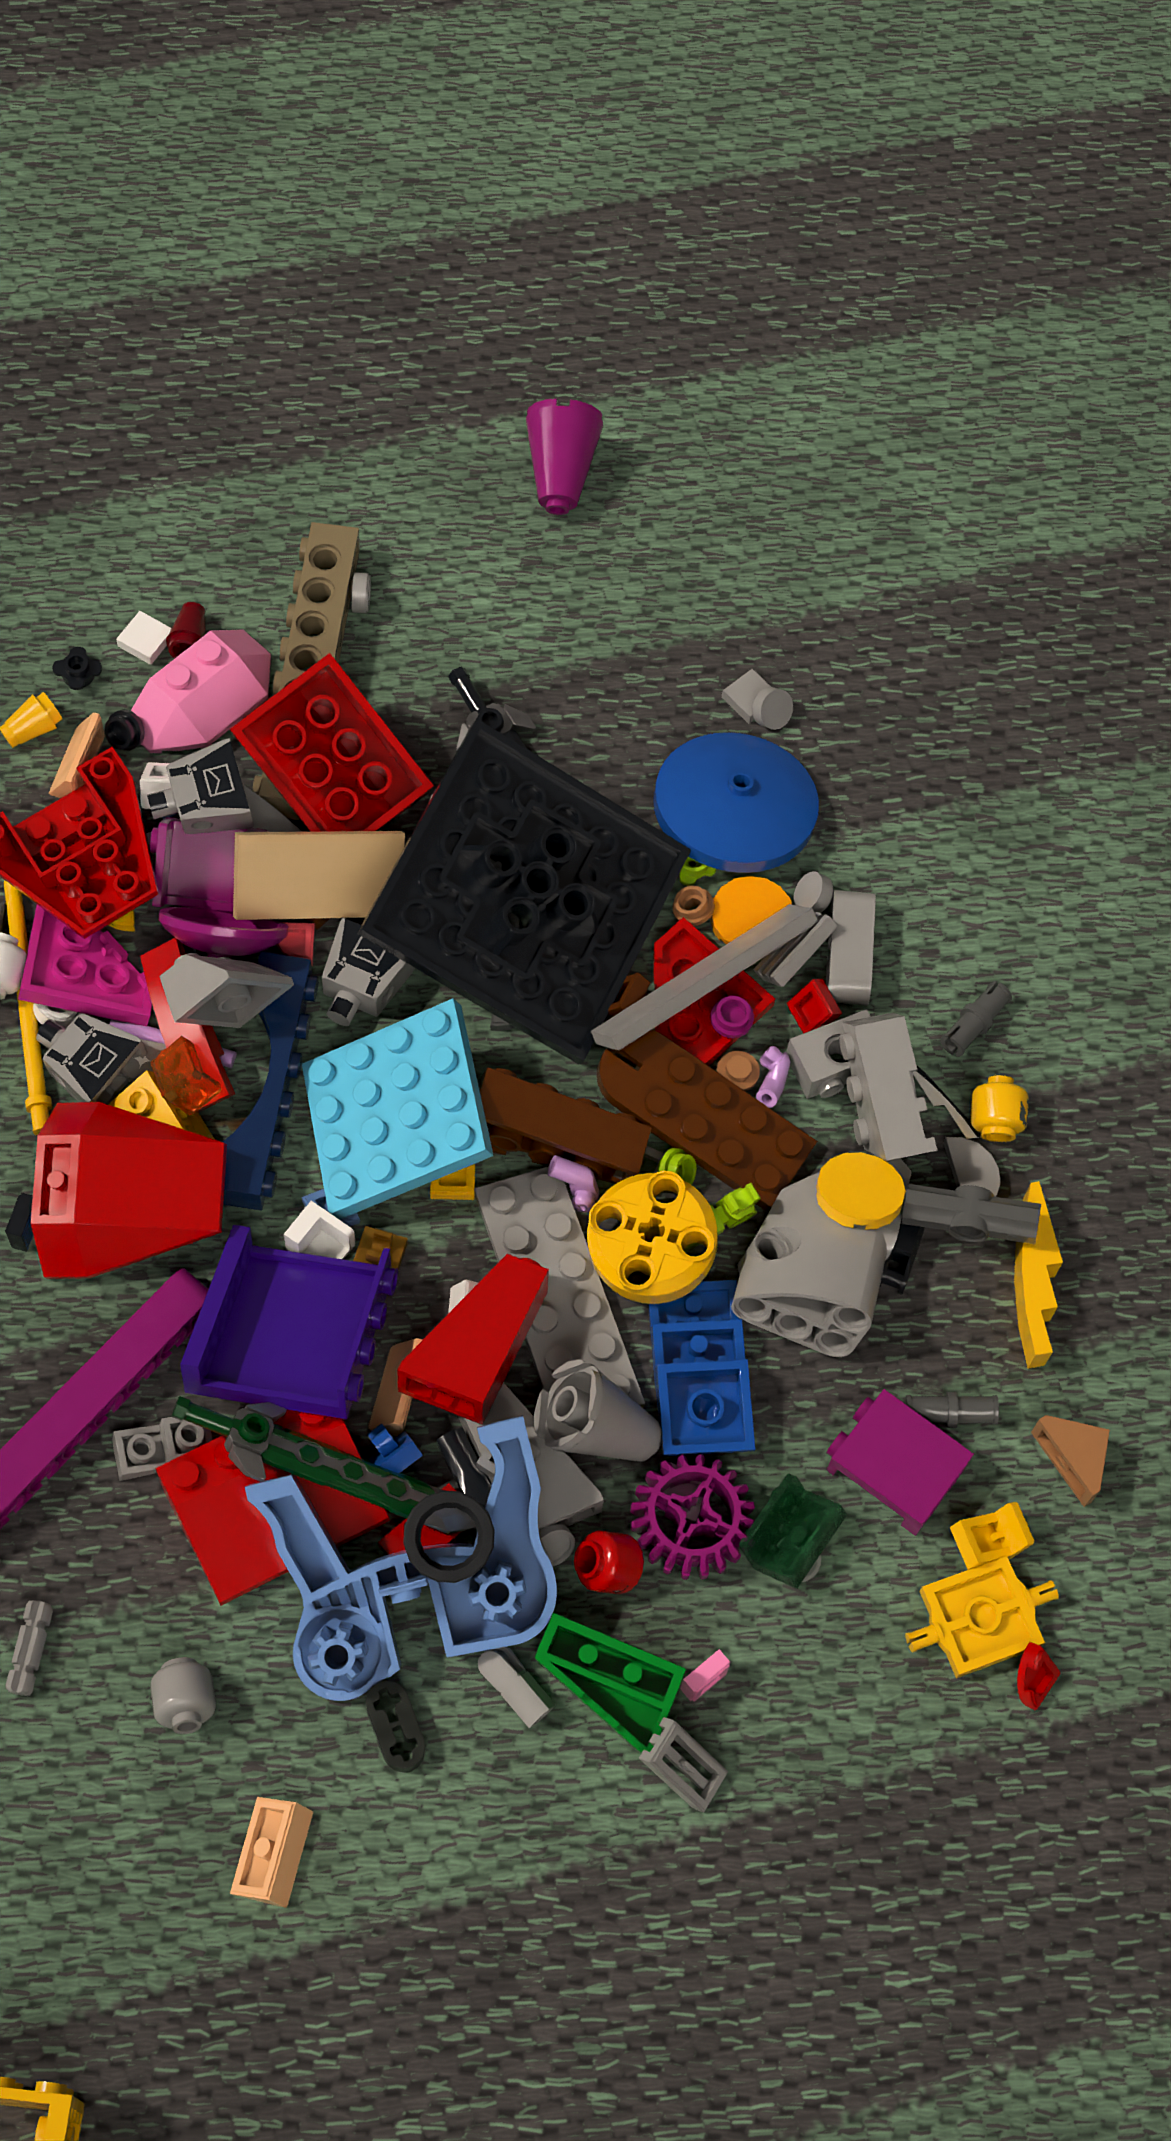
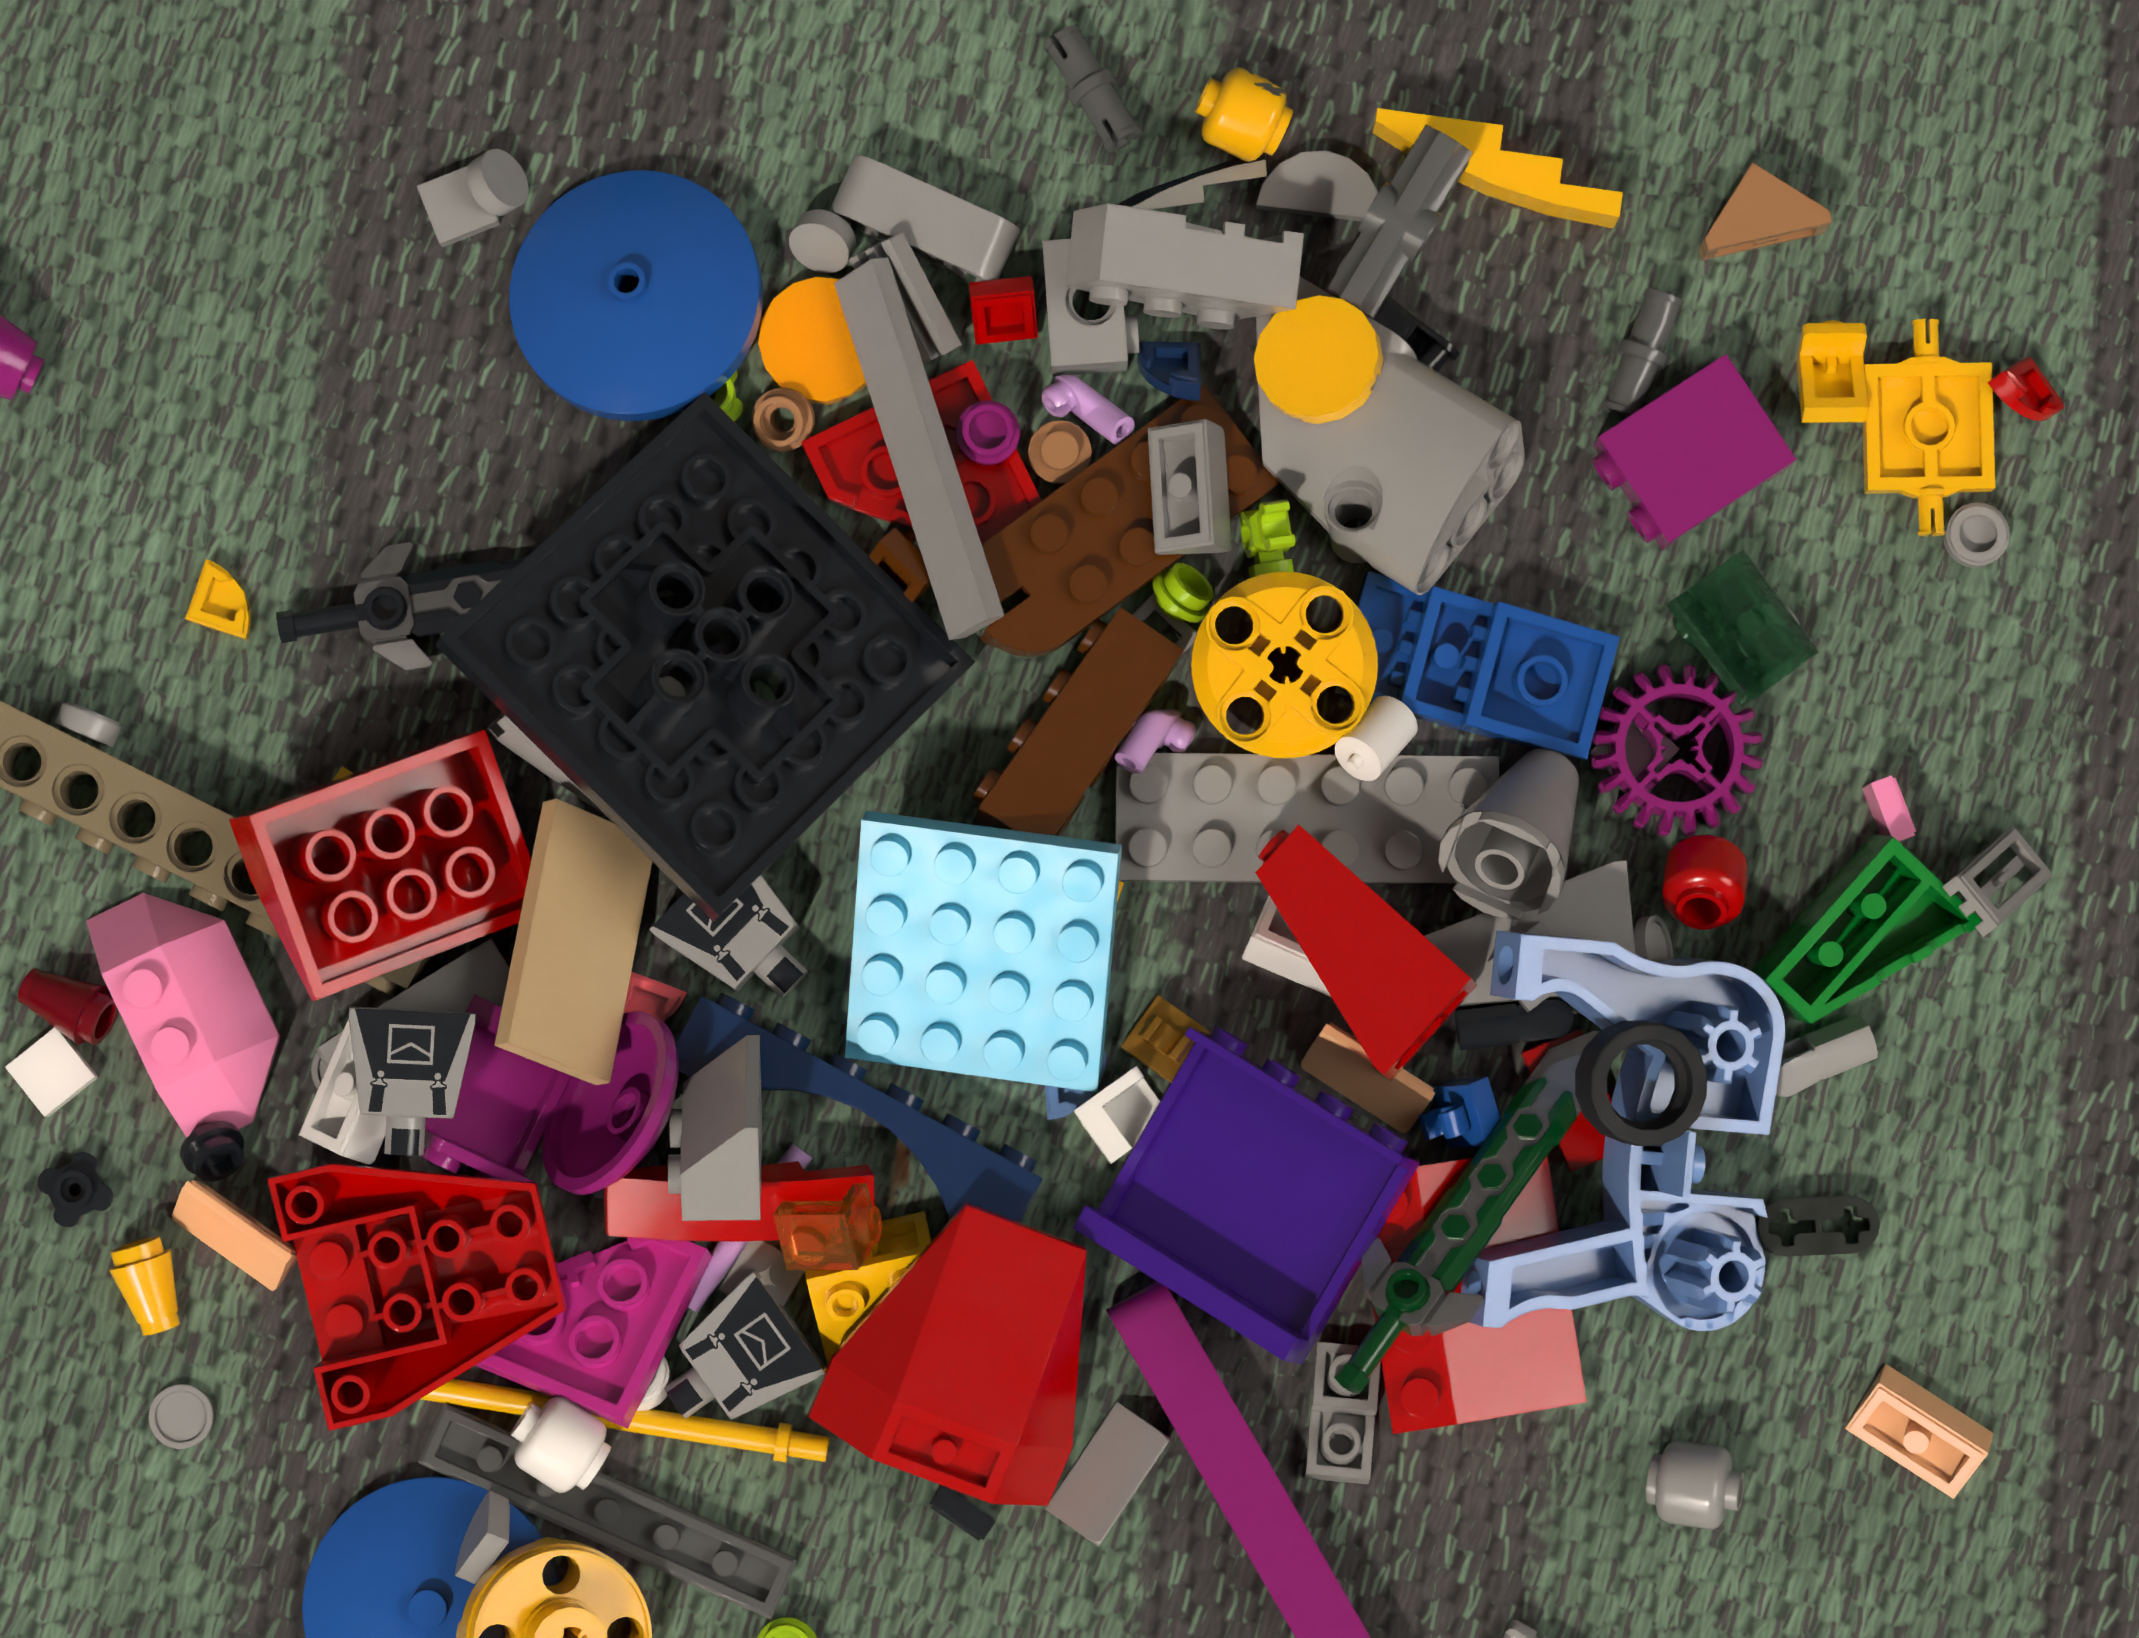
camera: 65 degrees left, 20 degrees up
none -> yellow tile [185,559,251,641]
none -> light grey slope [1045,1402,1171,1547]
none -> dark blue tile [1137,341,1201,401]
none -> light grey slope [1148,419,1232,555]
none -> white piece [1335,696,1418,781]
none -> light grey tile [1943,503,2010,568]

